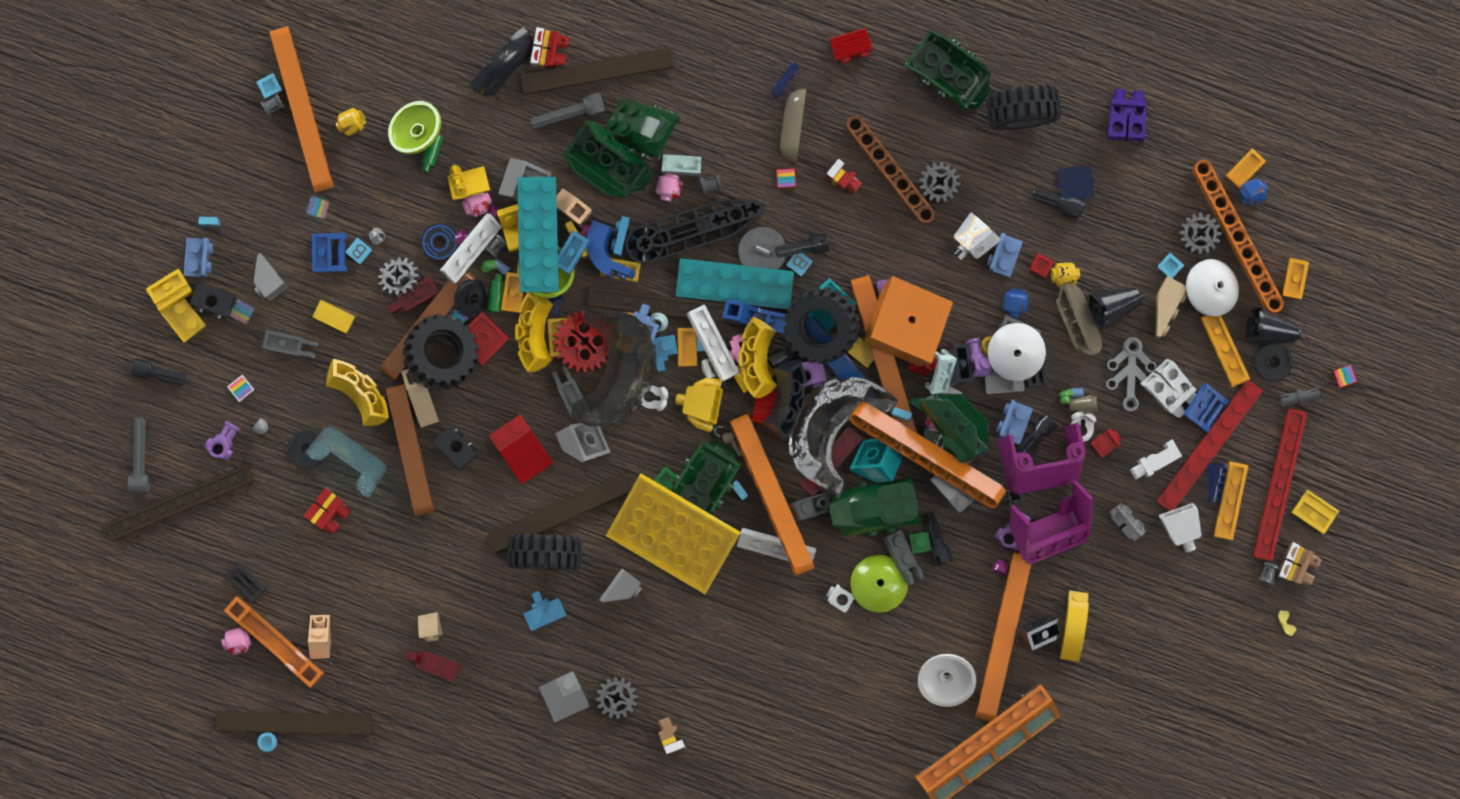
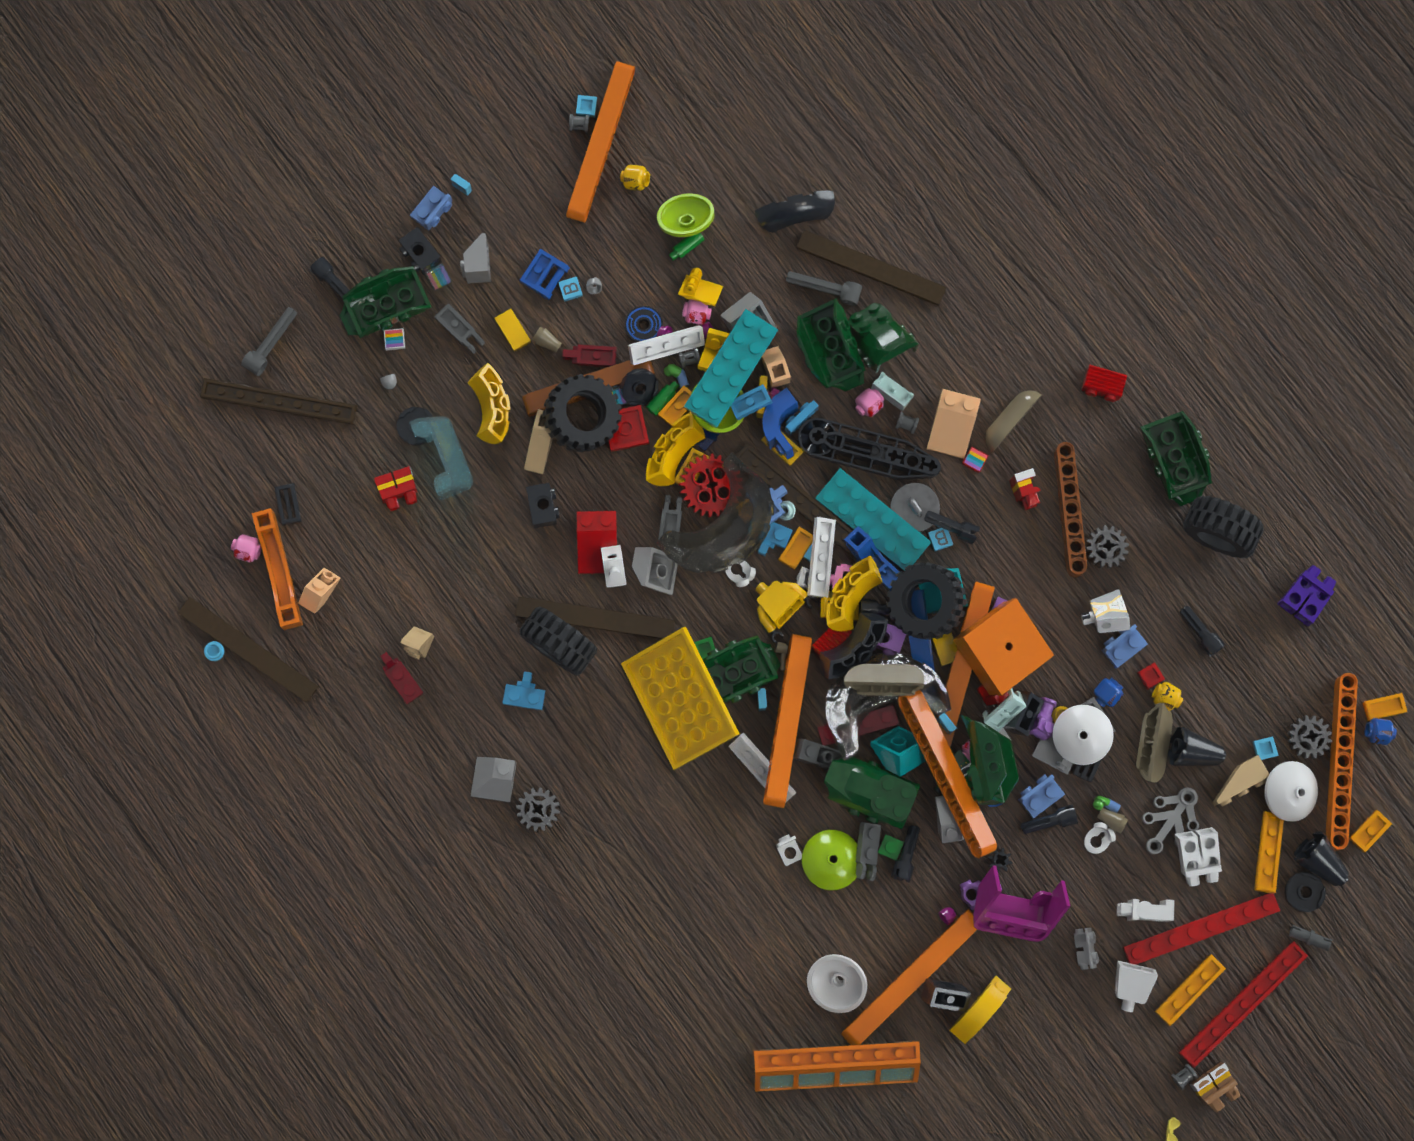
camera: 30 degrees right, 5 degrees down
yellow plate [146,269,193,313] -> none
yellow plate [161,298,206,343] -> none
medium lavender connector [204,421,240,461] -> none
clear light blue tile [306,195,330,220] -> none
flat silver gear [378,257,420,298] -> none
dark orange beam [386,384,434,517] -> none
red hips [531,27,569,69] -> none
light grey slope [599,569,642,603] -> none
medium nougat hips [658,717,686,755] -> none
clear blue tile [772,61,799,99] -> none
magenta windscreen [998,422,1085,494] -> none
clear blue piece [1057,165,1095,199] -> none
red bracket [1090,429,1121,459] -> none
blue plate [1183,383,1229,433] -> none
clear blue slope [1208,463,1228,503] -> none
yellow plate [1291,490,1339,534] -> none
tile [1332,364,1358,389] -> none
none -> dark green slope [340,266,432,338]
none -> dark tan cone [532,327,562,353]
none -> white torso [601,545,626,588]
none -> dark tan brick [844,664,925,696]
none -> light nougat slope [927,389,981,459]

